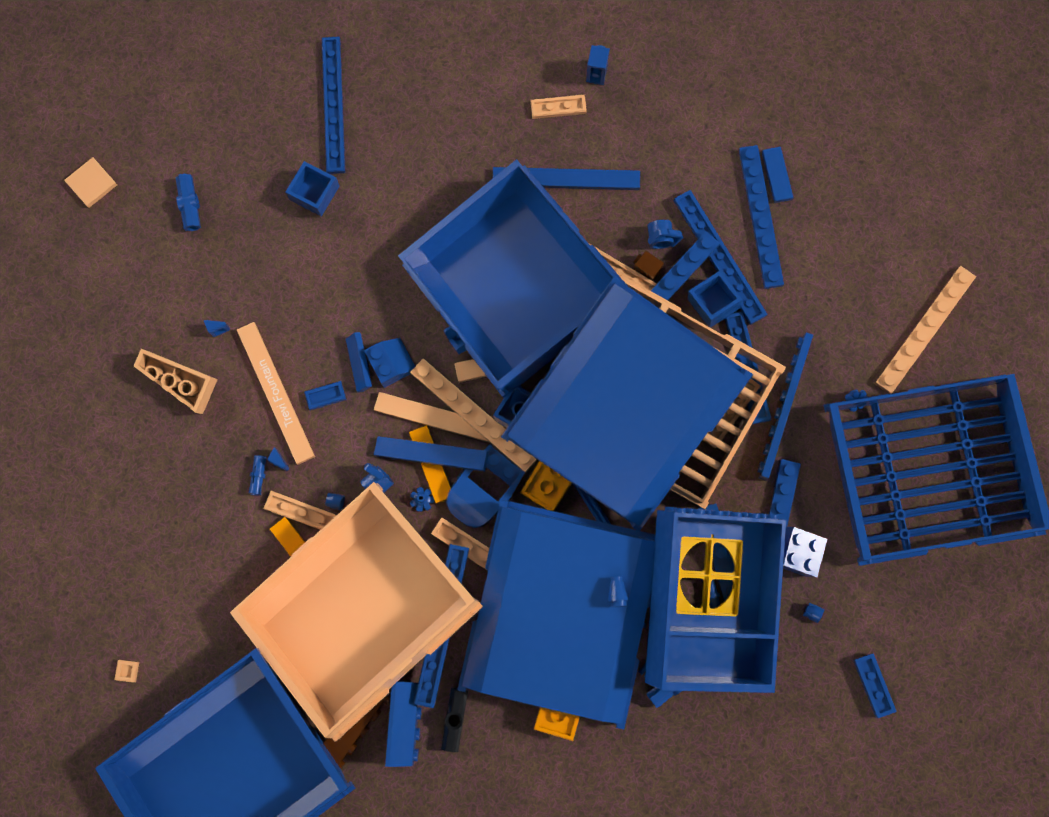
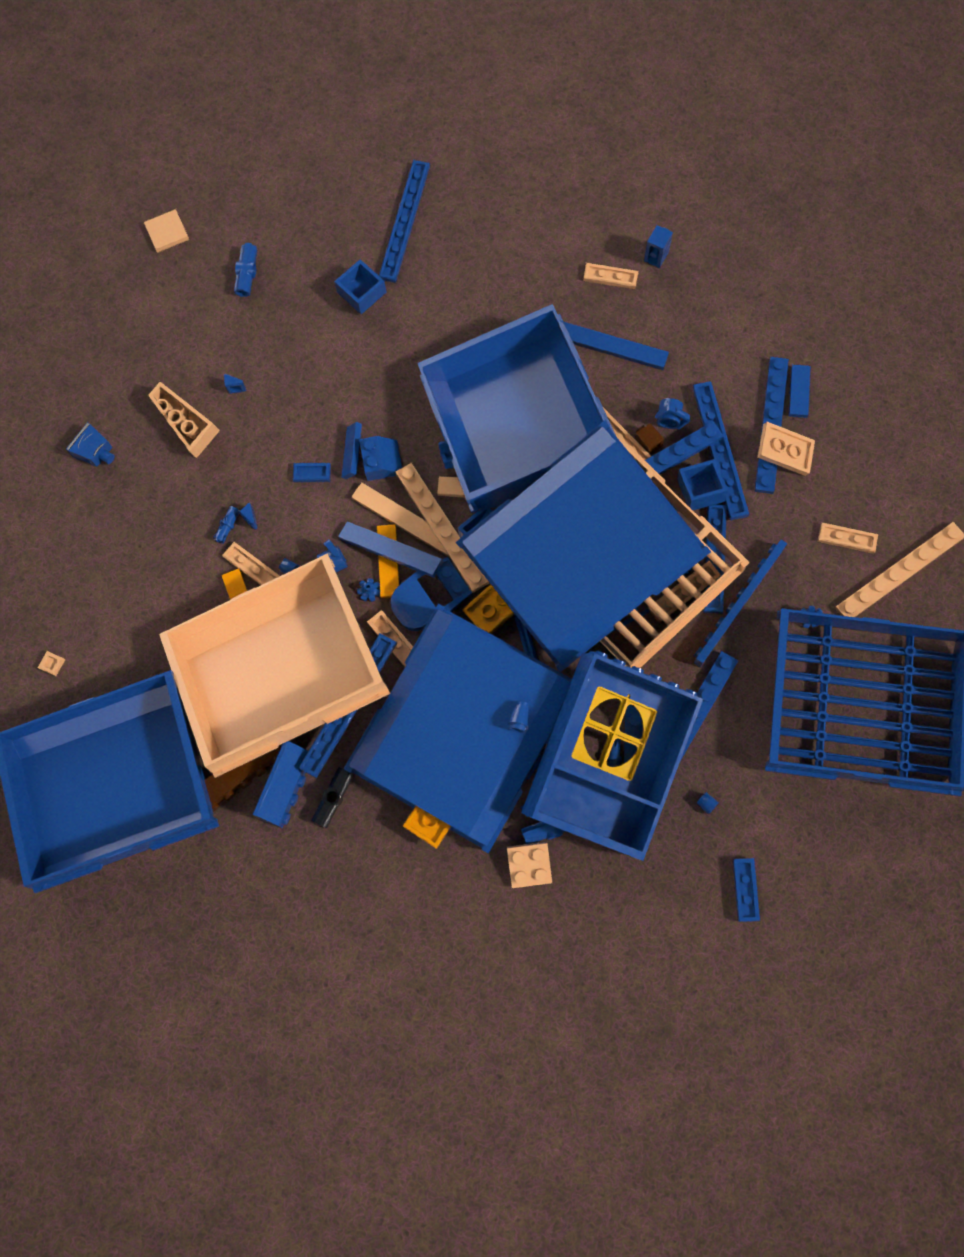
camera: 20 degrees right, 5 degrees down
light nougat tile [237,322,315,465] -> none
piece [783,527,827,577] -> none
none -> blue torso [66,422,115,467]
none -> light nougat plate [507,842,552,888]
none -> light nougat plate [758,422,815,476]
none -> light nougat tile [817,523,878,554]

